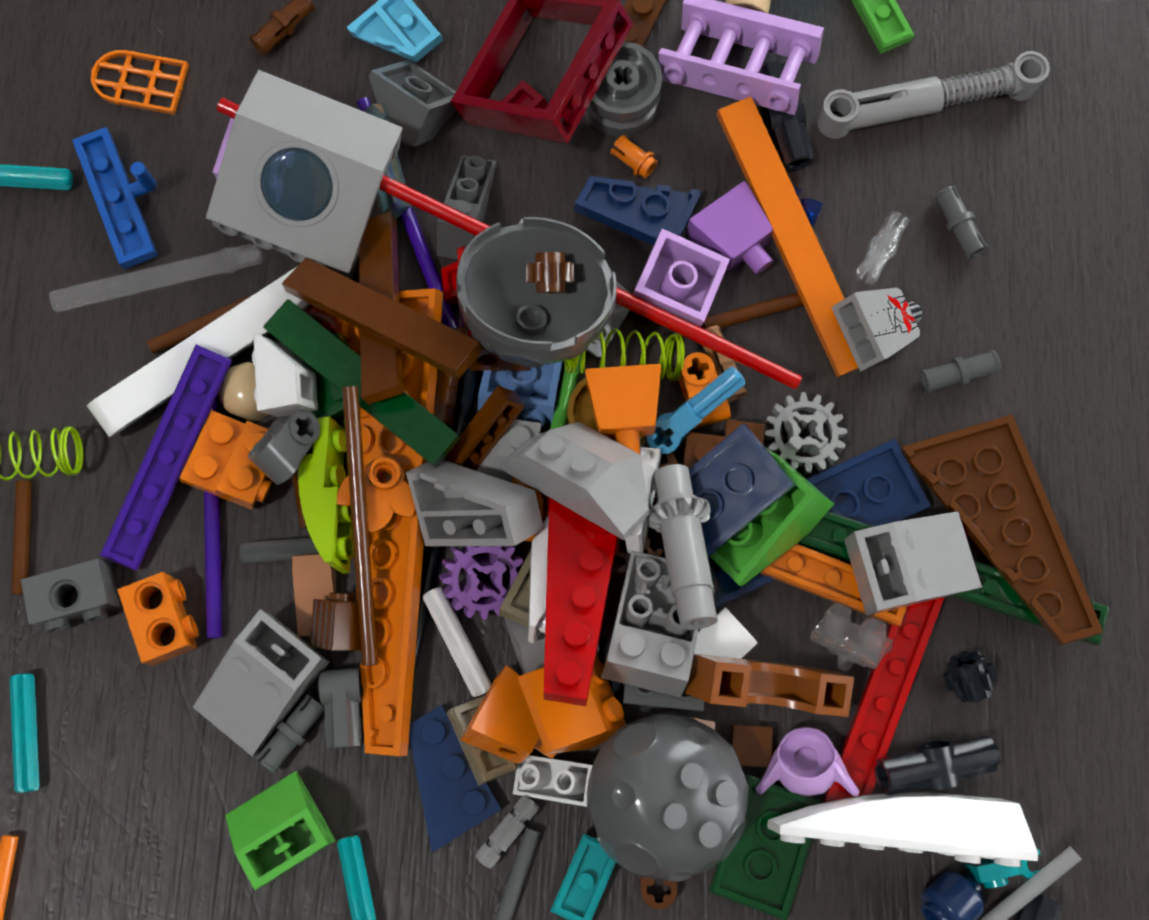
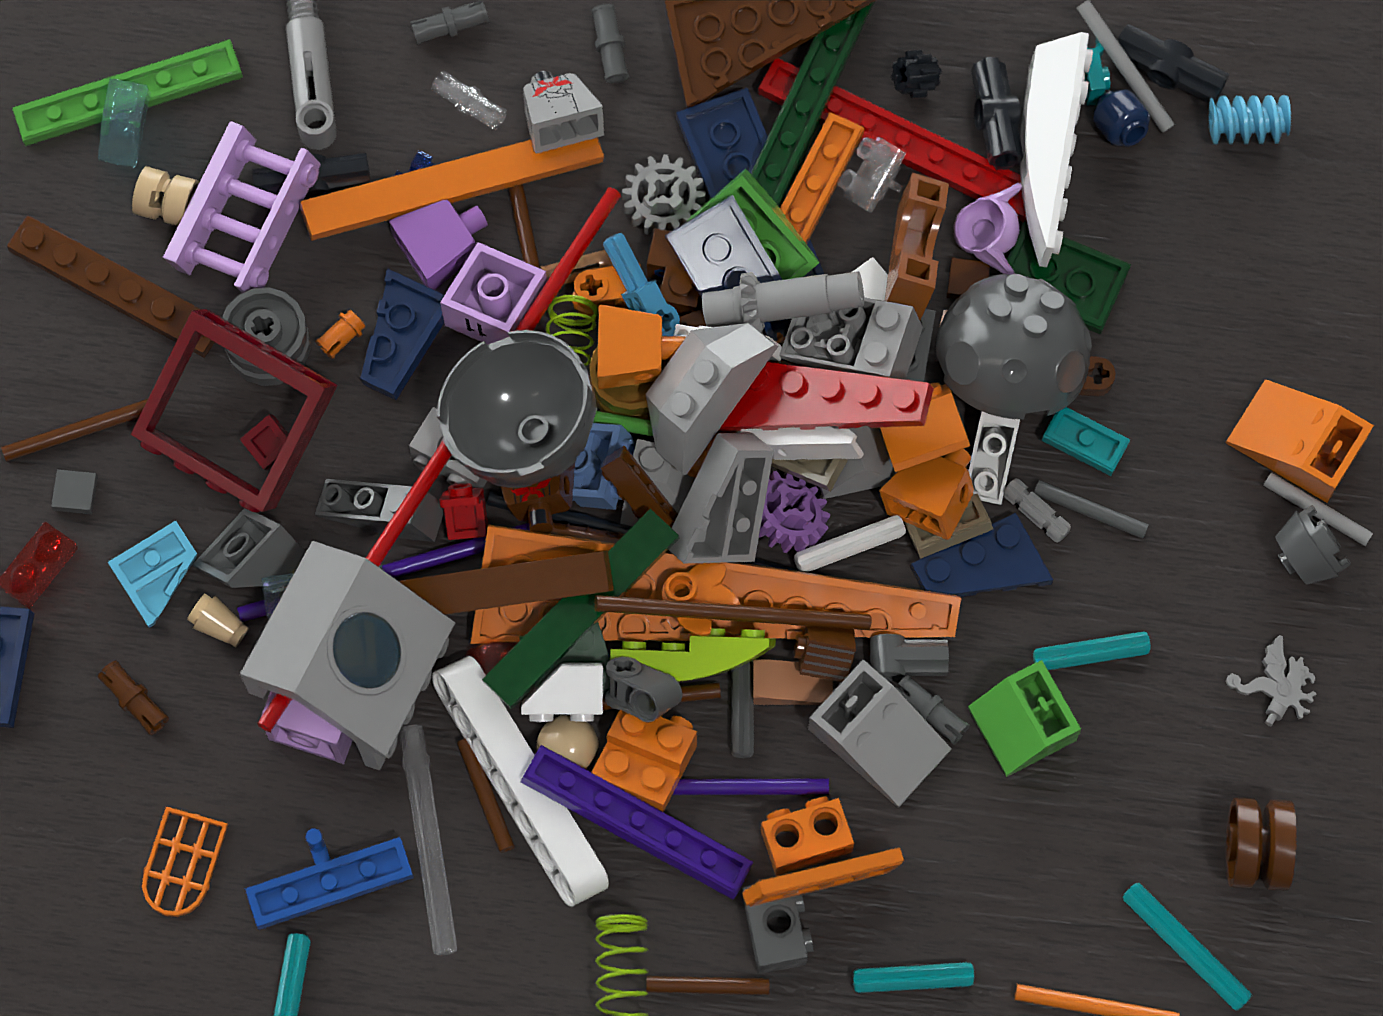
camera: 85 degrees left, 5 degrees down
reddish brown tile [281,258,483,379] -> none
reddish brown gear [526,252,575,293] -> none
light grey slope [844,511,982,616] -> none
none -> tan cone [187,594,249,648]
none -> orange tile [742,847,904,907]

